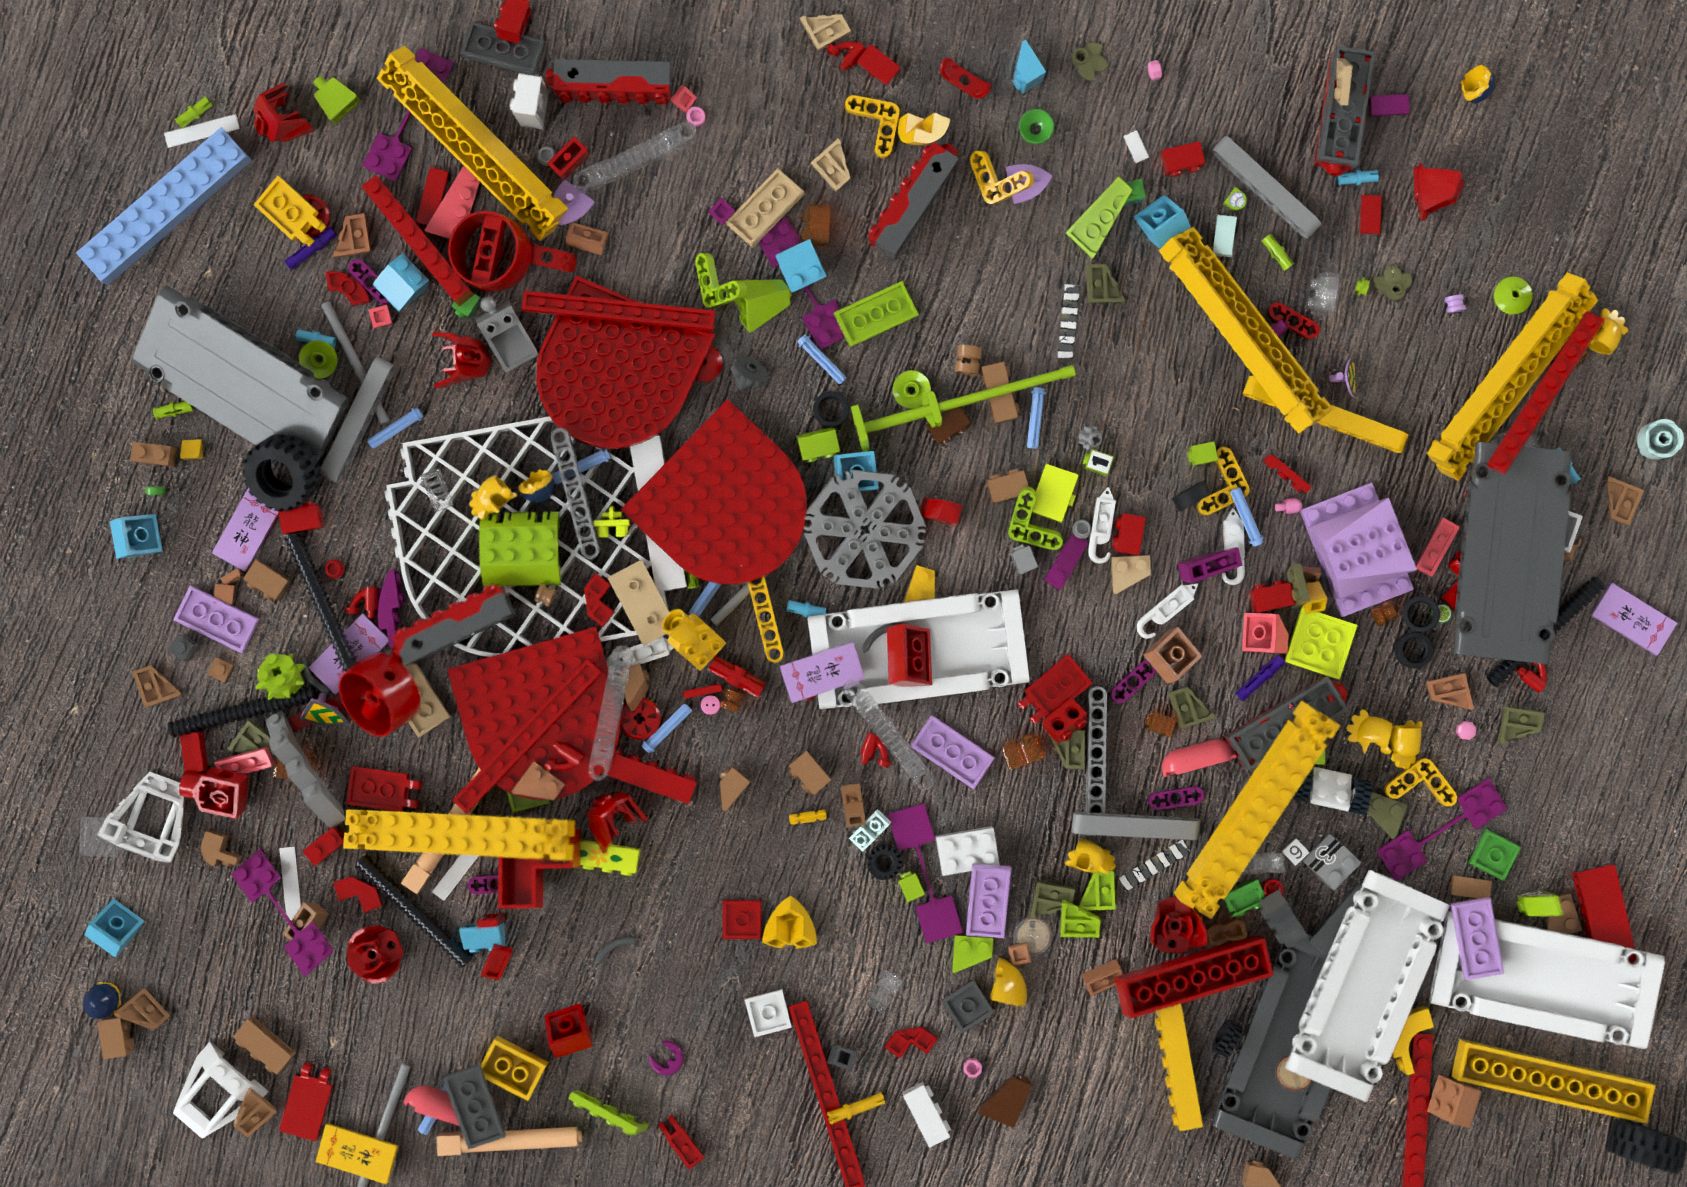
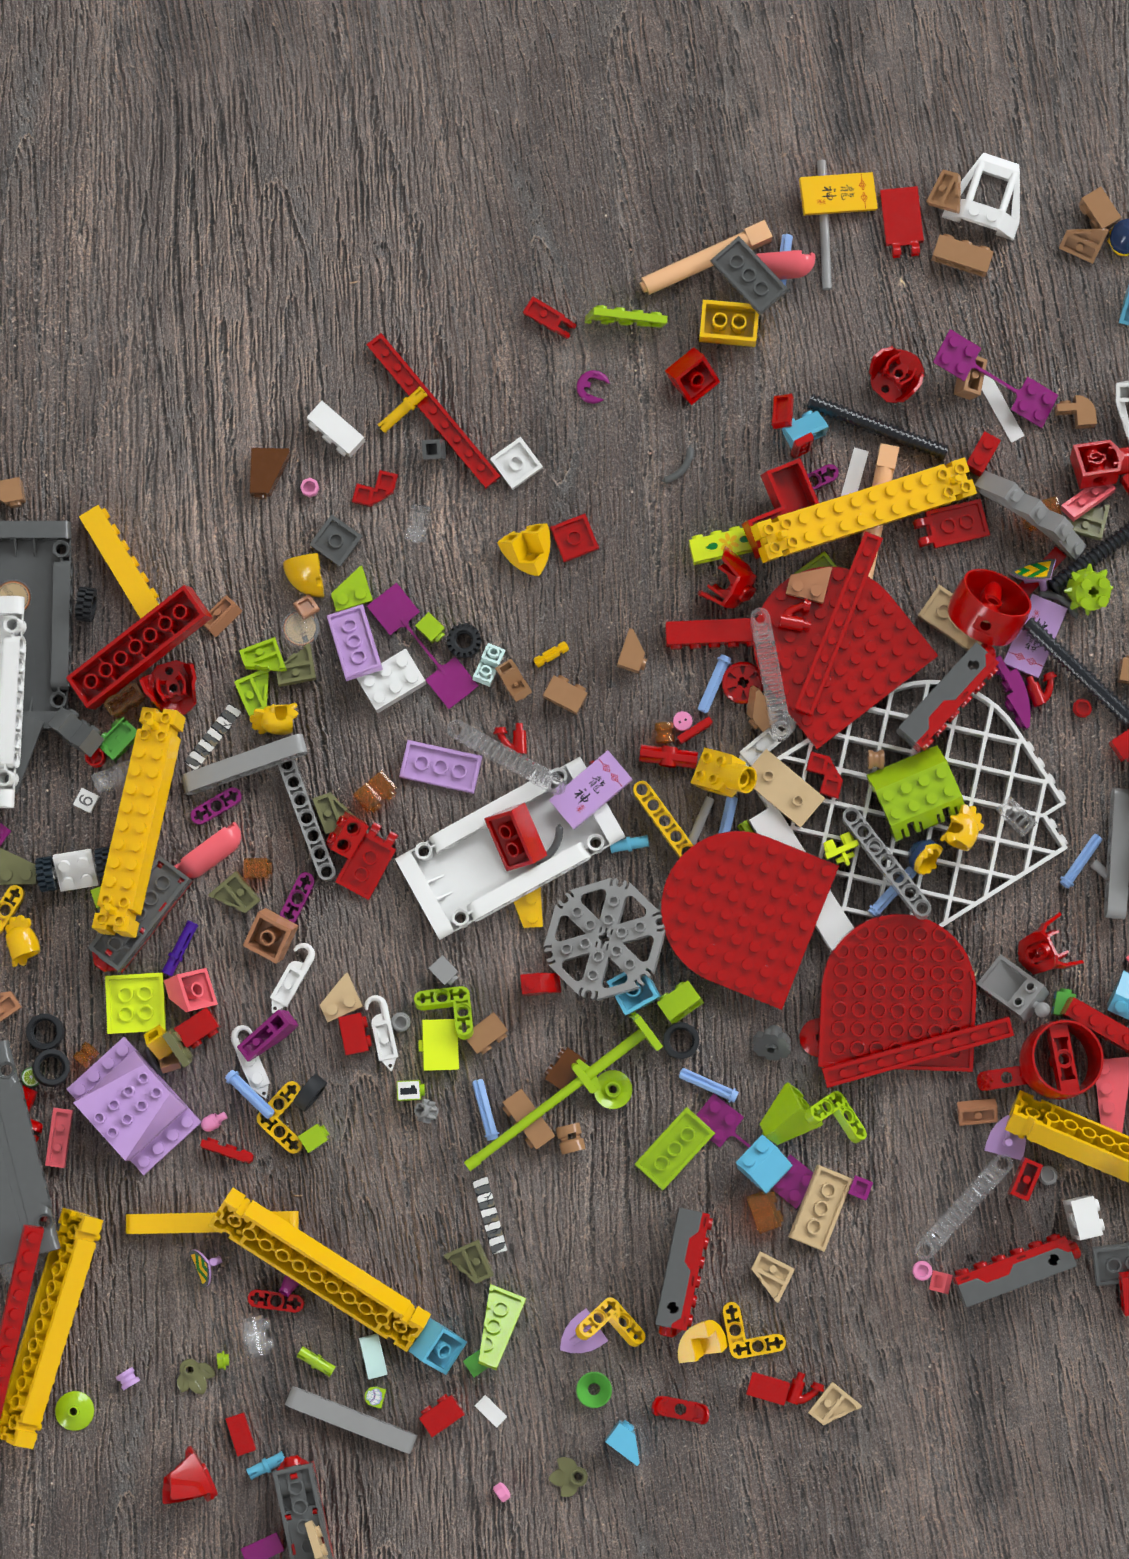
camera: 170 degrees right, 5 degrees down
red tile [333,876,383,913] -> none
magenta slope [1042,532,1089,591] -> none
light grey slope [1302,834,1361,890] -> none
yellow piece [1346,709,1393,754] -> none

